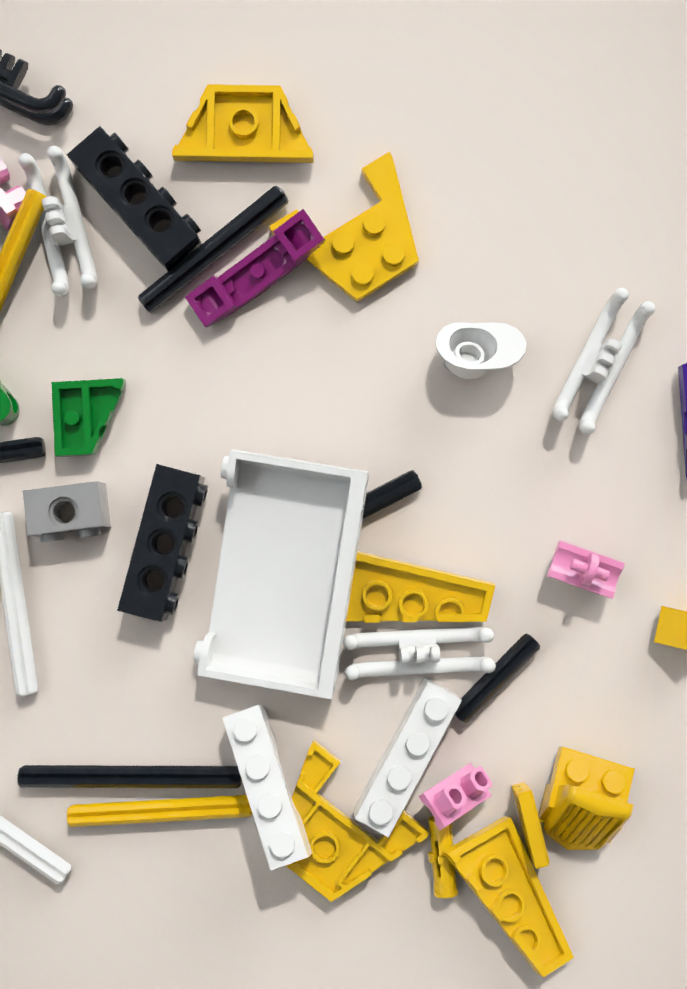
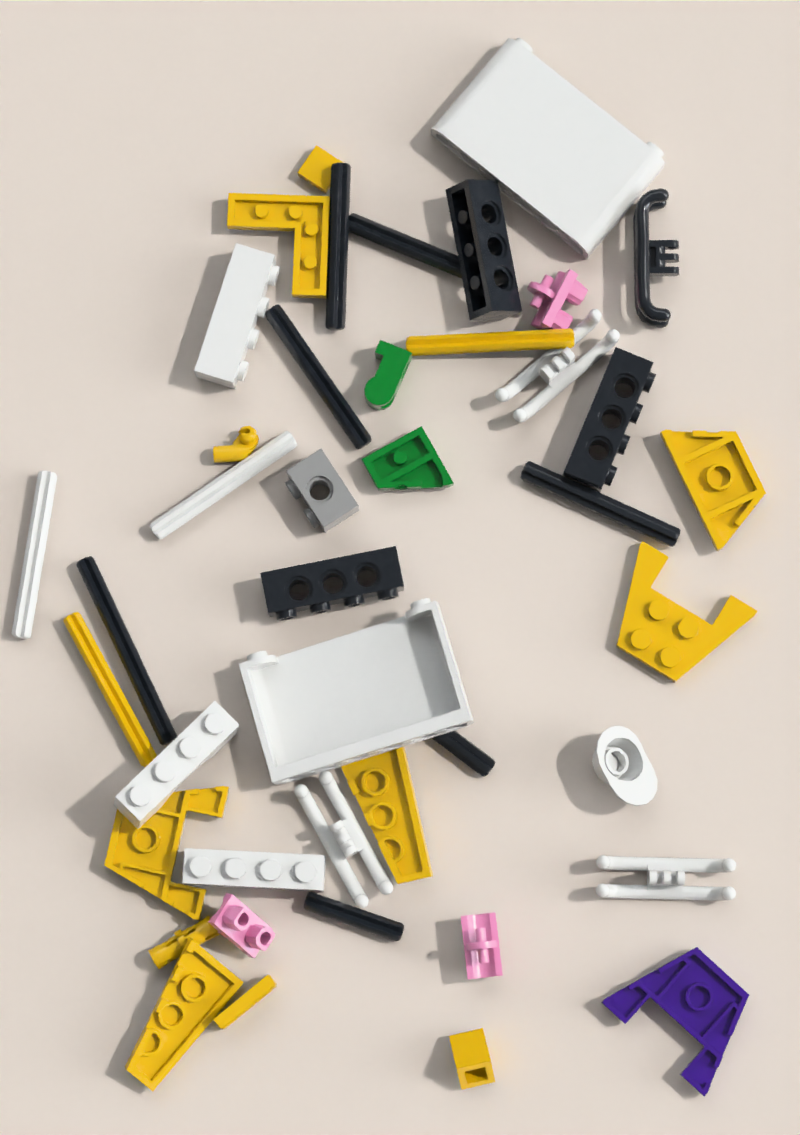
camera: 70 degrees right, 5 degrees down
magenta slope [185,209,326,328] -> none
yellow piece [539,746,635,850] -> none

